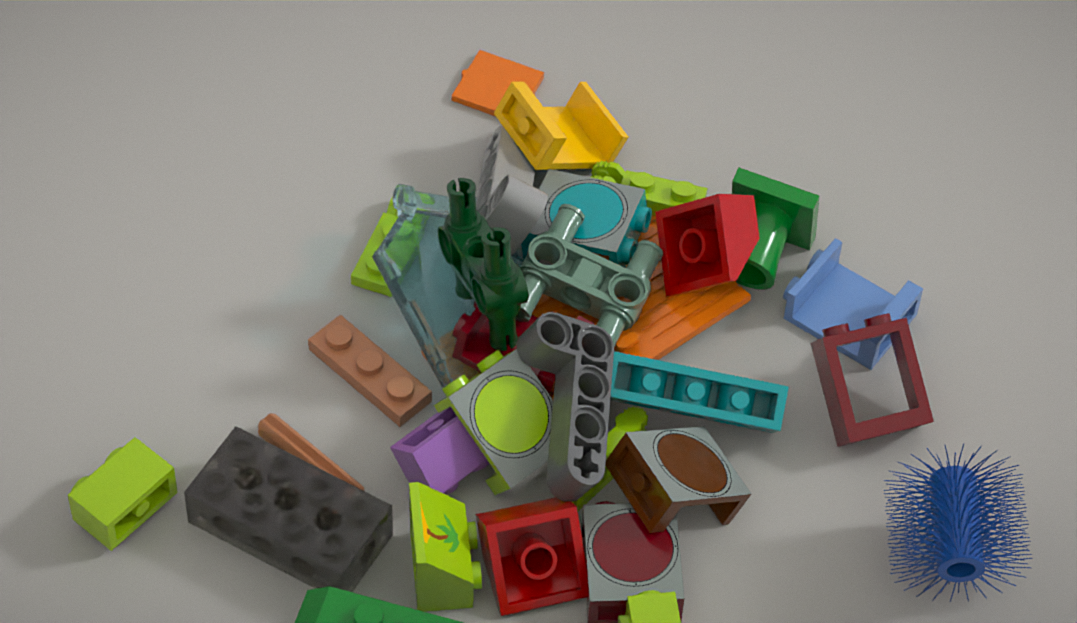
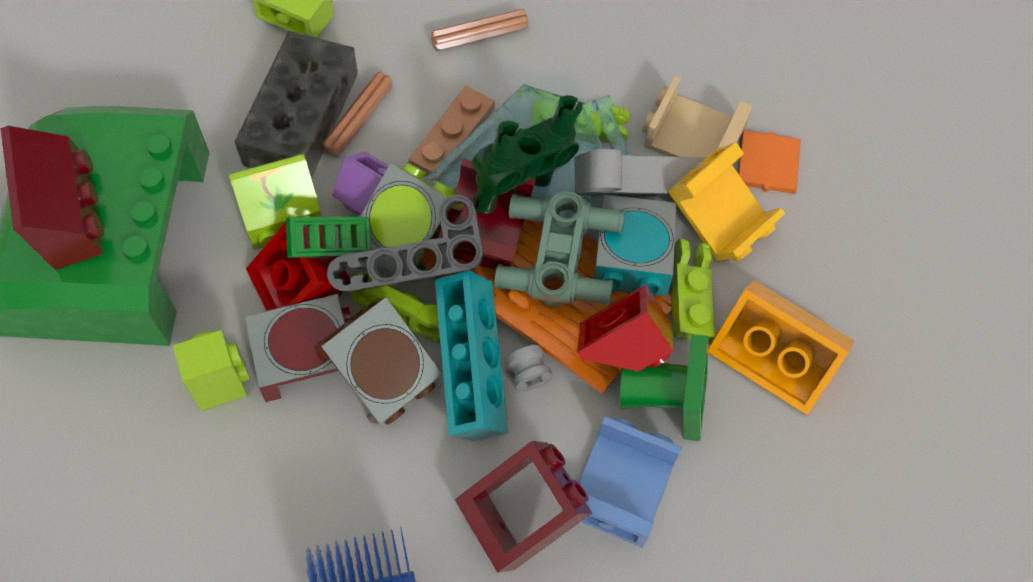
camera: 75 degrees right, 10 degrees up
none -> green slope [286,217,371,258]
none -> nougat axle [431,9,528,50]
none -> light grey wheel [505,345,553,391]
none -> tan panel [642,75,753,158]
none -> light orange slope [708,280,855,415]

